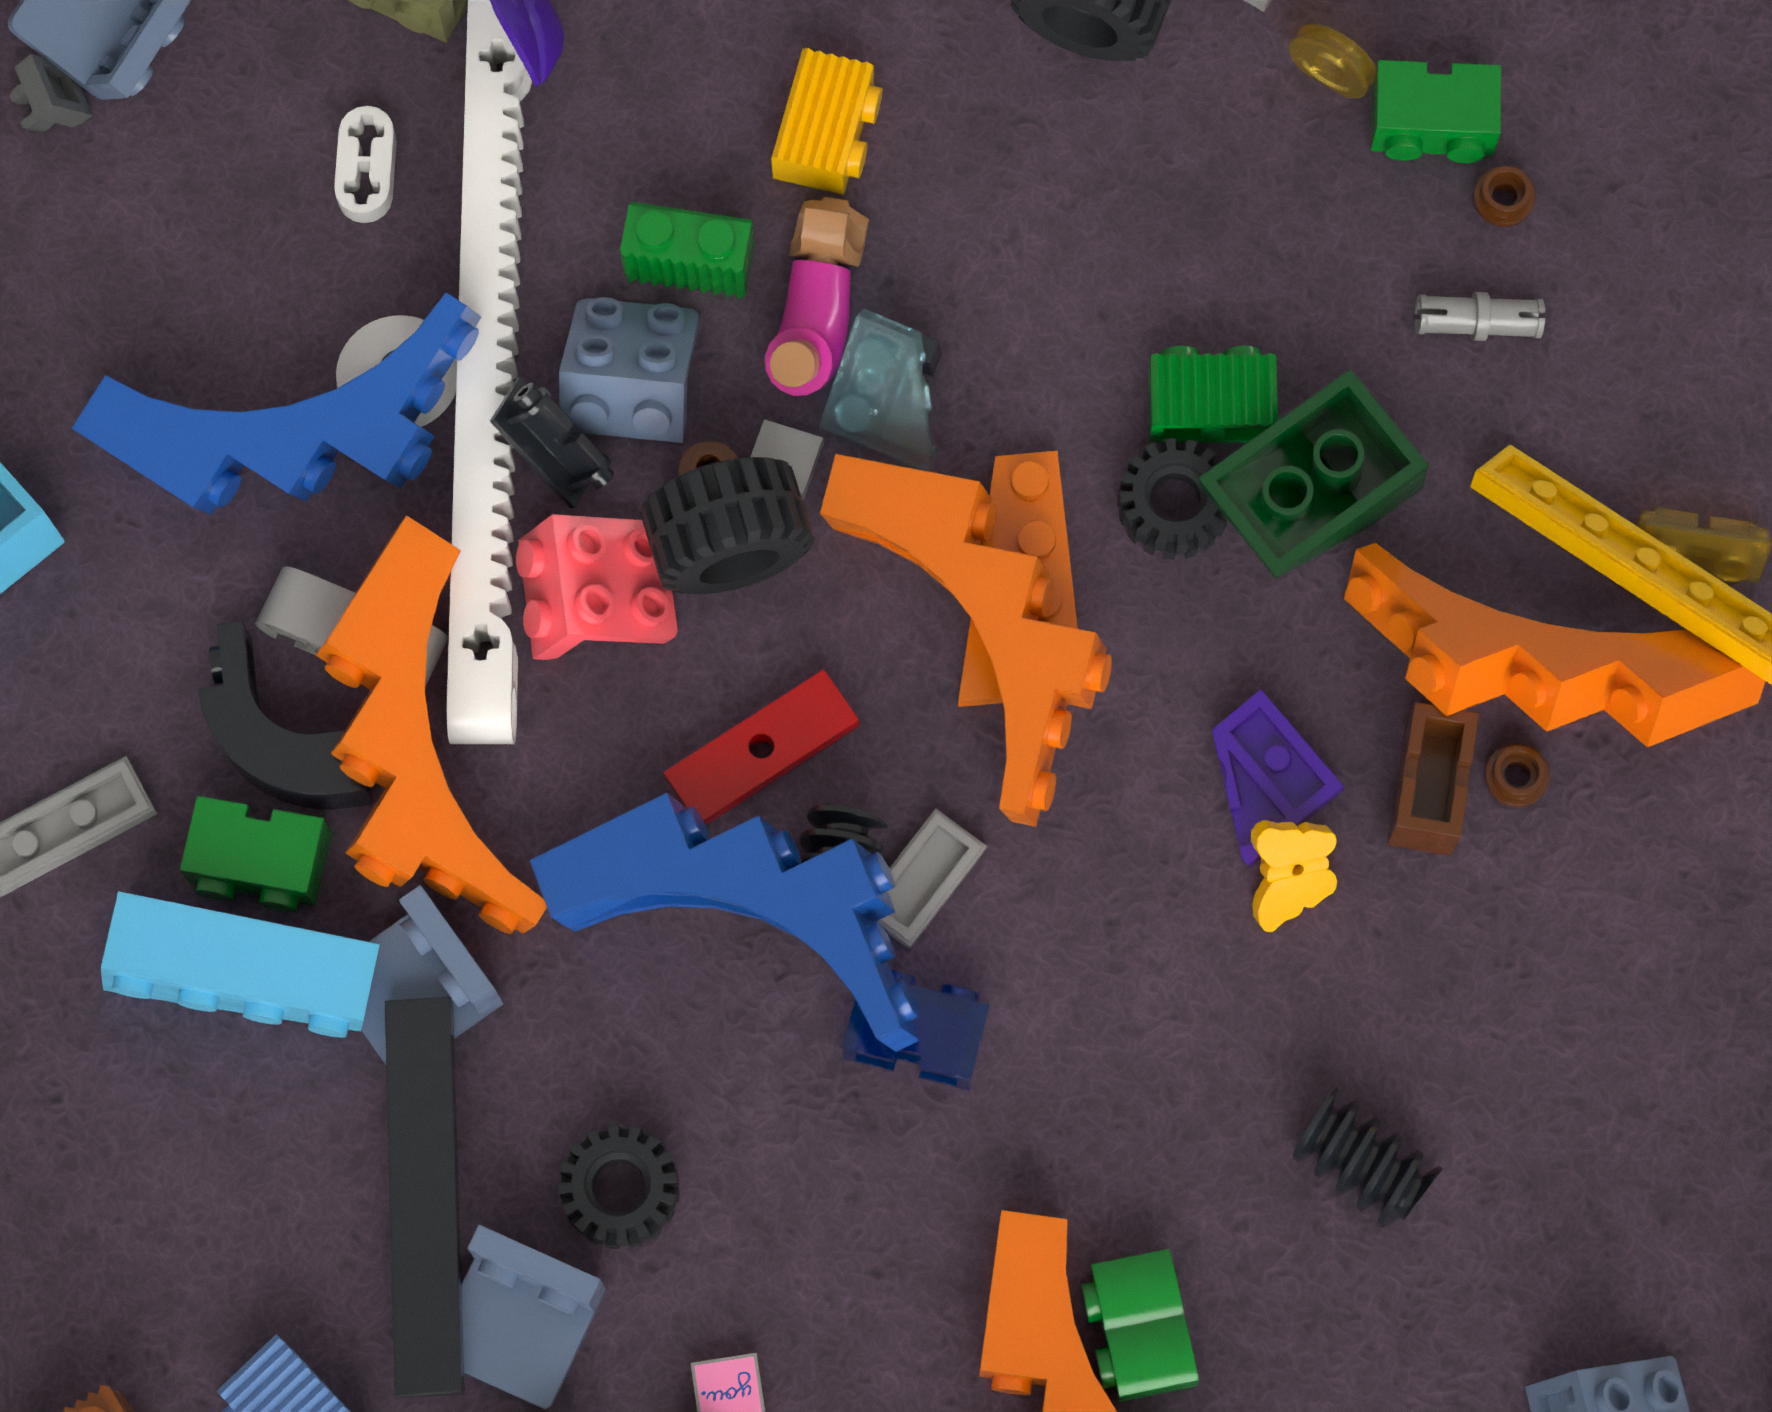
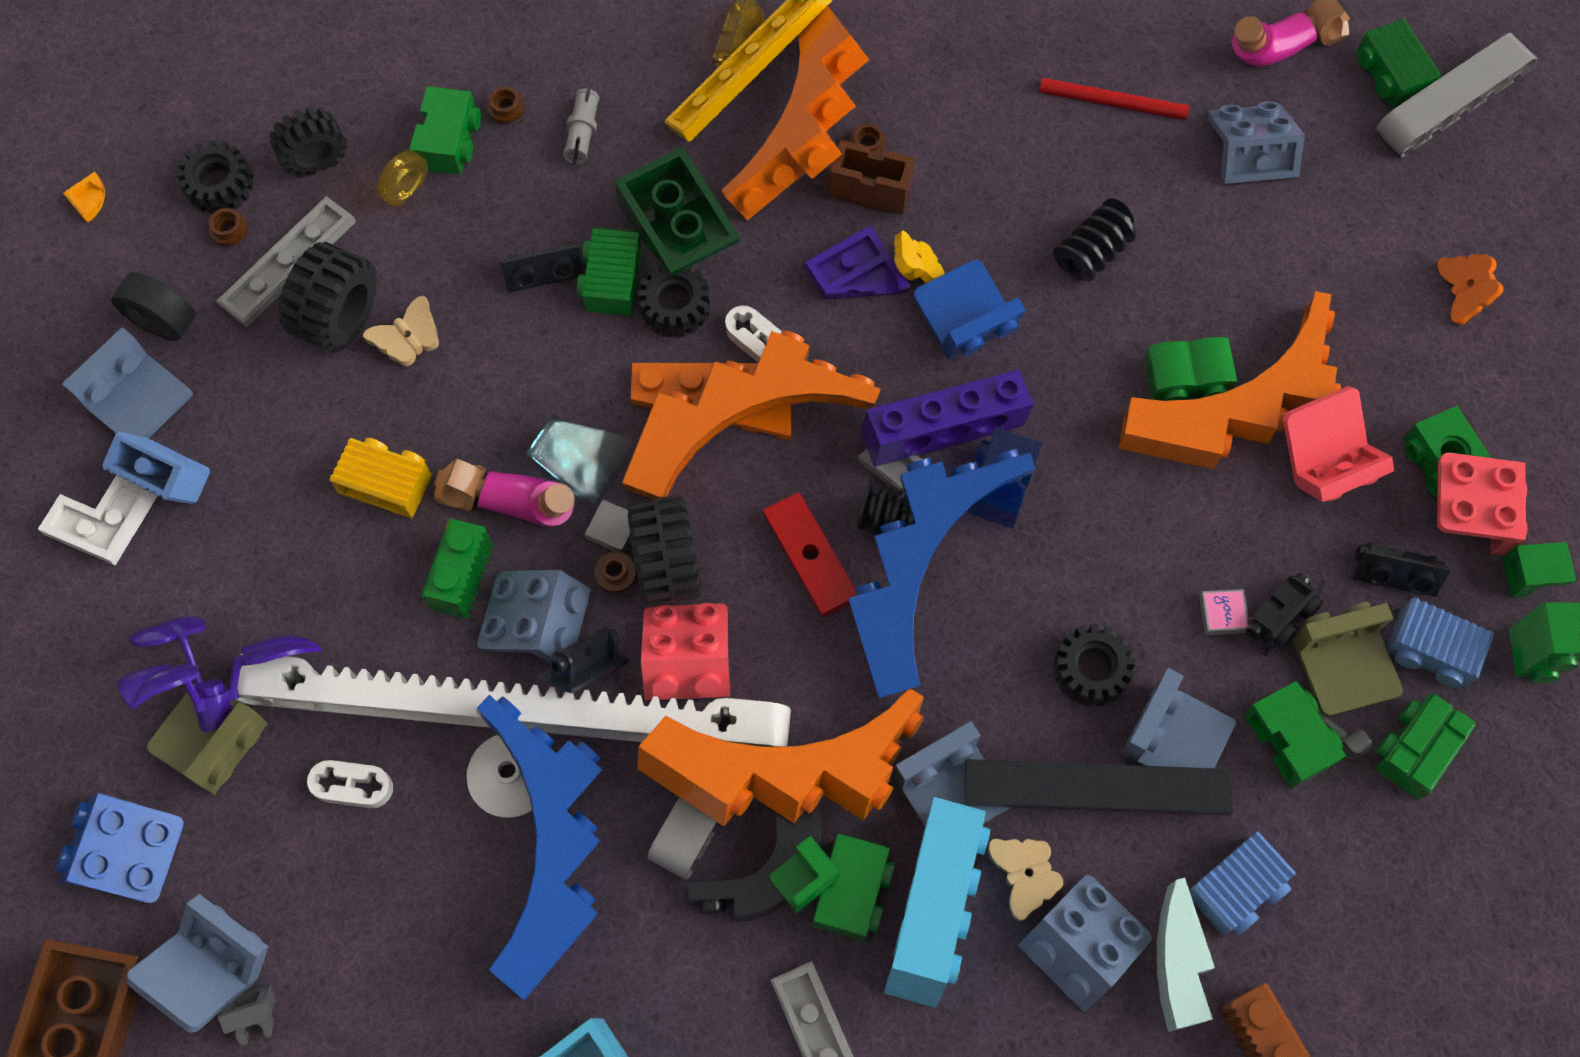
camera: 85 degrees left, 5 degrees down
none -> tan animal [363,296,439,366]
none -> black hinge [500,241,584,293]
none -> white beam [725,305,782,363]
none -> green panel [770,835,840,914]
none -> dark purple brick [861,370,1034,467]
none -> blue bracket [913,260,1026,360]
none -> tan animal [987,839,1063,921]
none -> sand blue bracket [1018,875,1152,1012]
none -> red bar [1039,77,1190,120]
none -> light aqua slope [1157,878,1215,1032]

